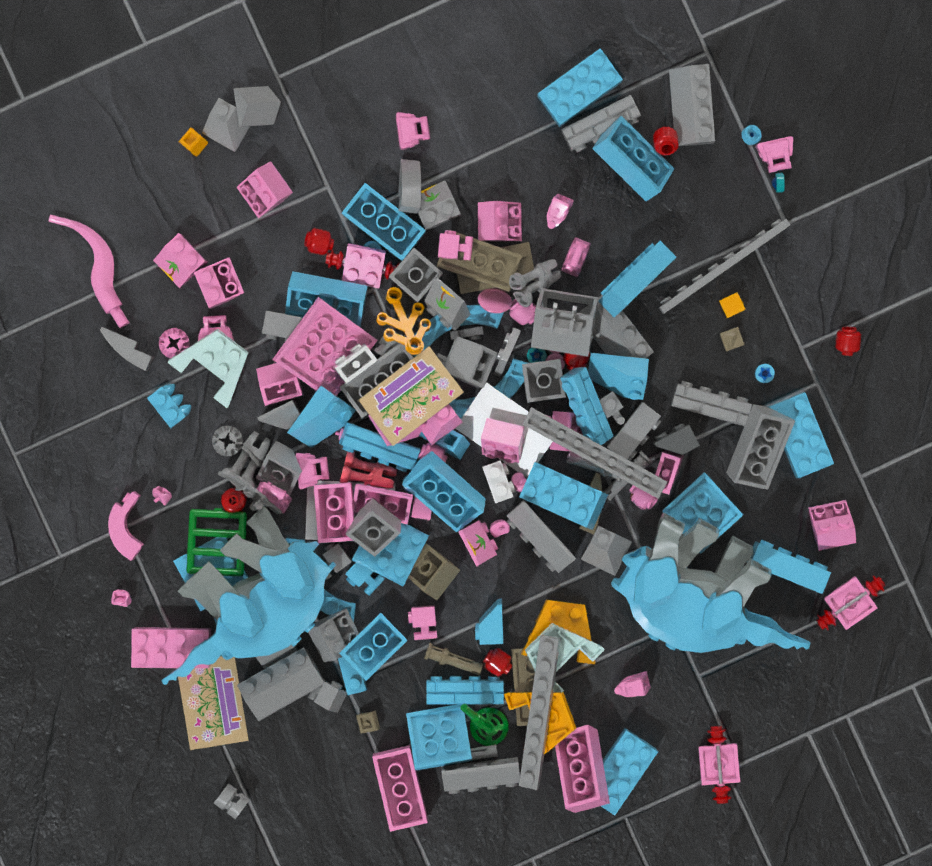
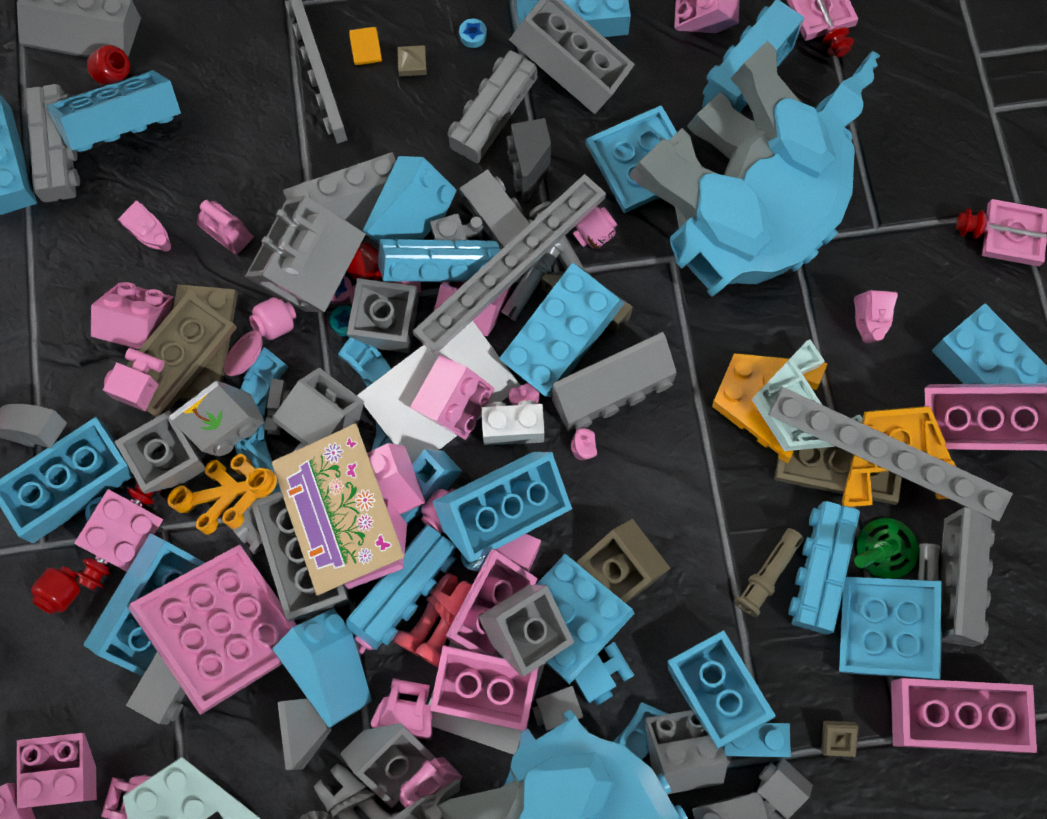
camera: 70 degrees left, 15 degrees down
bright pink slope [256,363,303,406] -> none
white brick [333,344,378,384] -> none
bright pink brick [408,605,437,640] -> none
light grey slope [418,181,461,231] -> none
bright pink slope [459,520,498,566] -> none
medium azure slope [475,599,503,645] -> none
red head [483,648,512,676] -> none
light grey wing [494,328,521,377] -> none
light grey piece [509,259,561,307] -> none
light grey slope [581,525,632,576] -> none
medium azure brick [598,241,676,317] -> none
bright pink slope [655,450,683,495] -> none

